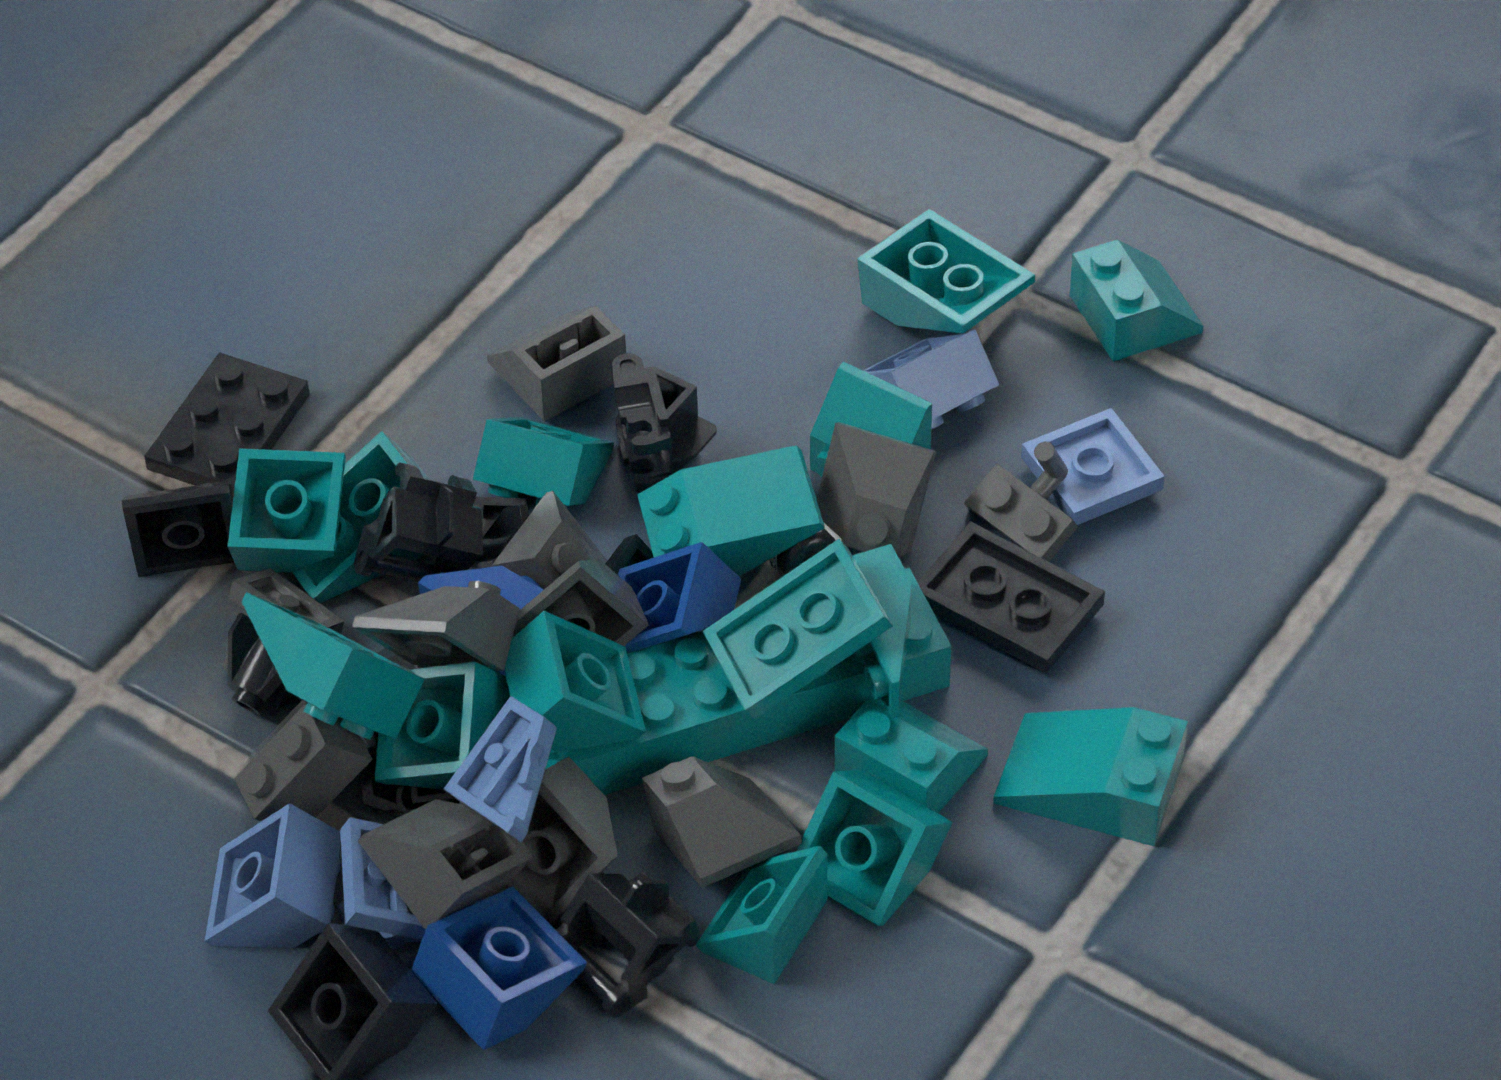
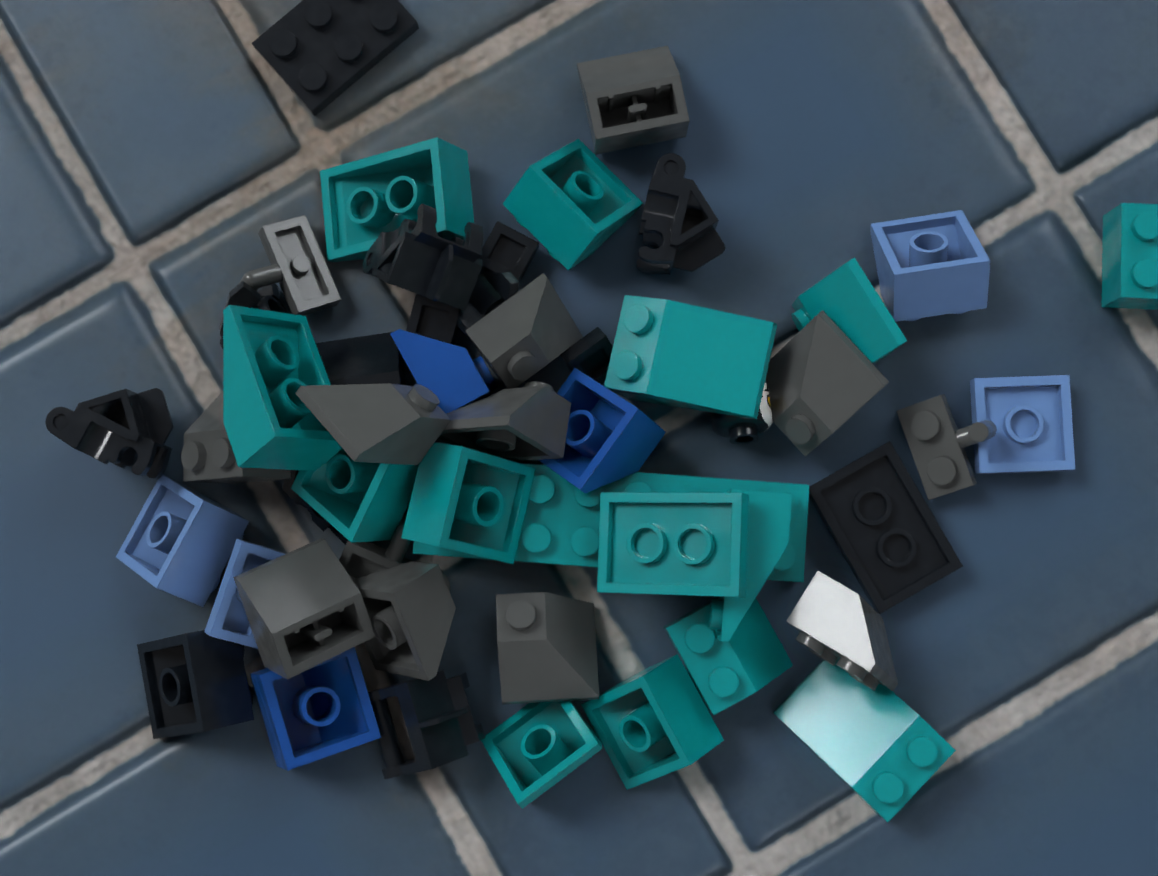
camera: 25 degrees right, 35 degrees up
black slope [122,480,235,577] -> none
teal slope [228,448,346,573] -> none
medium blue wing [444,696,557,842] -> none
teal slope [857,209,1036,333] -> none
none -> black piece [45,388,173,479]
none -> slope [786,571,898,692]

